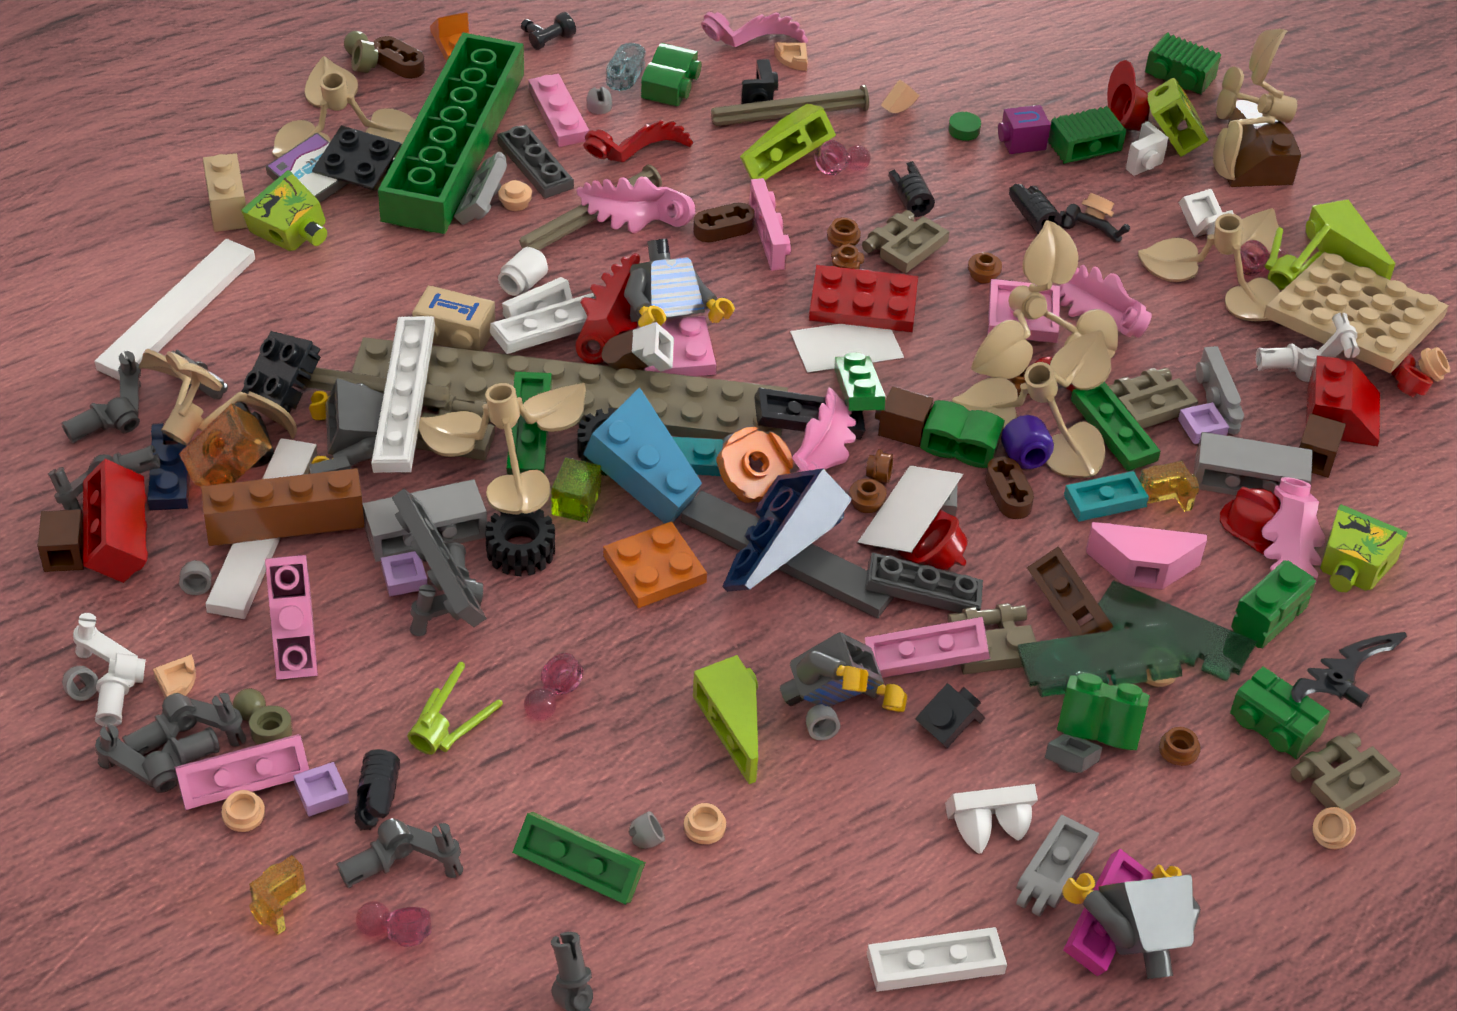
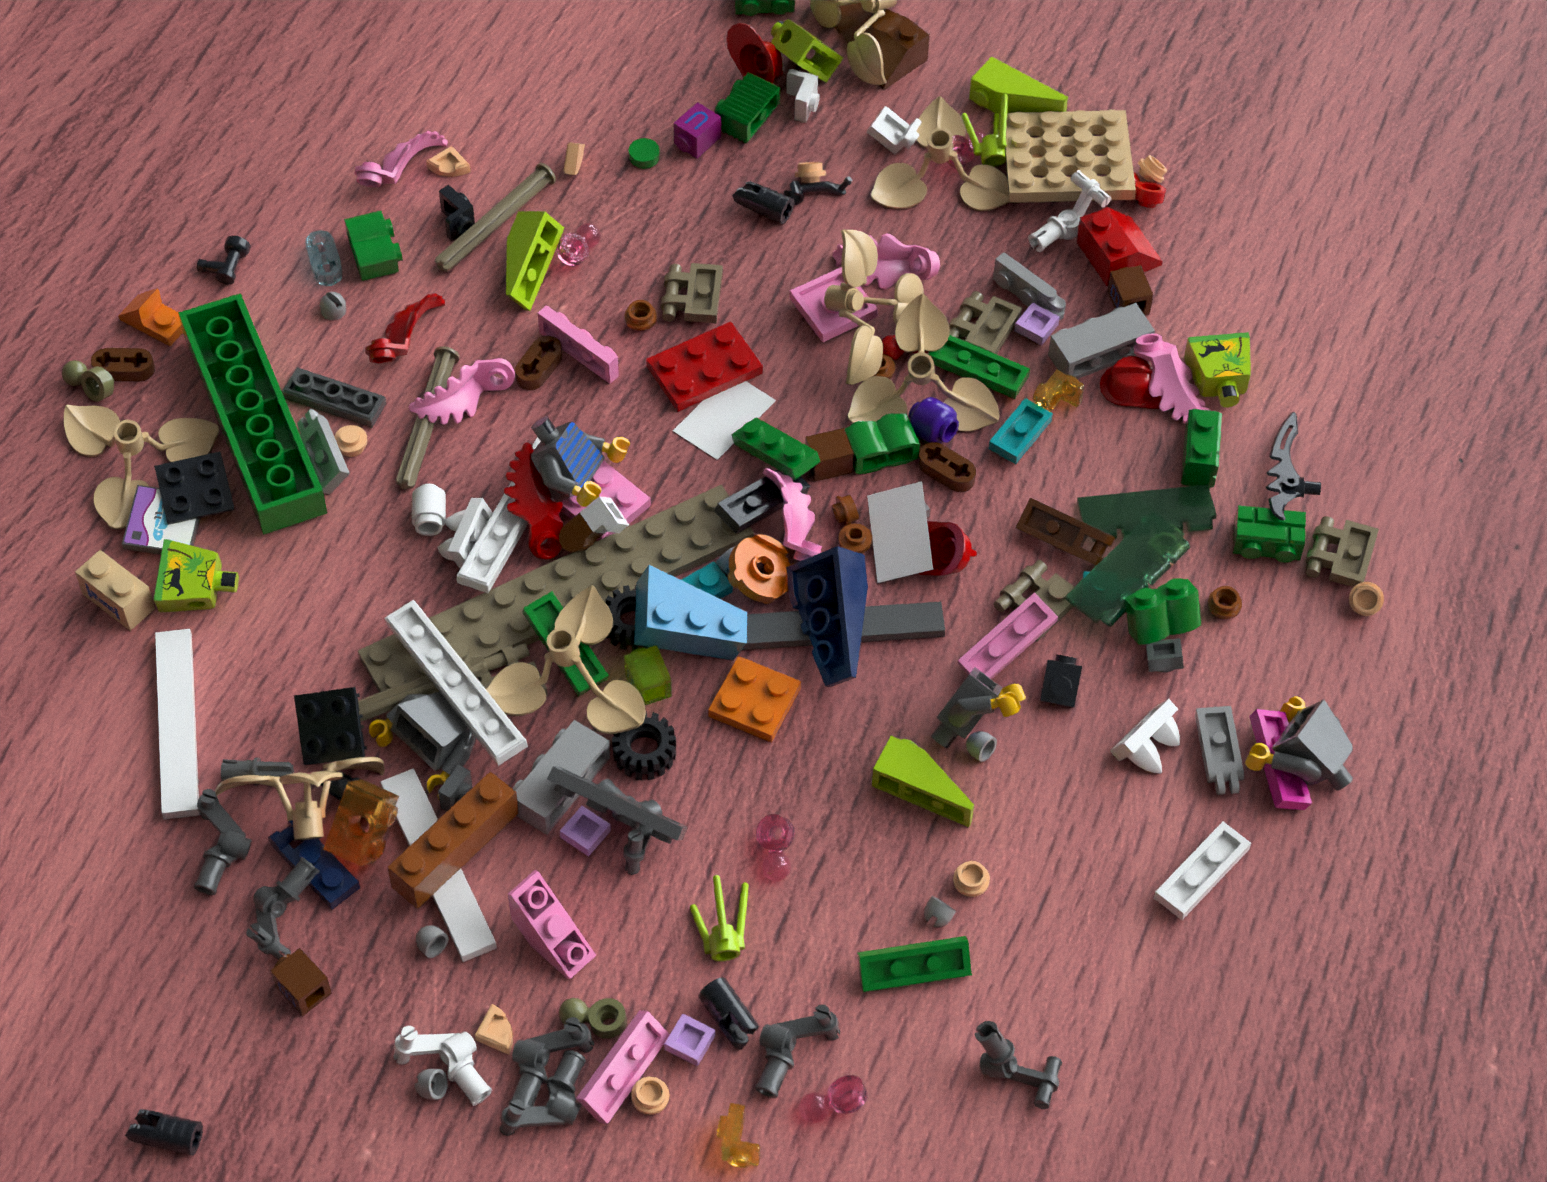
camera: 35 degrees left, 10 degrees up
red brick [83,458,148,583] -> none
tan brick [412,285,495,351] -> none
bright pink plate [528,74,589,147] -> none
dark orange plate [831,244,864,269] -> none
dark grey tile [865,552,983,613] -> none
black hinge [888,161,935,217] -> none
dark orange plate [968,252,1002,283] -> none
bright pink slope [1086,522,1207,590] -> none

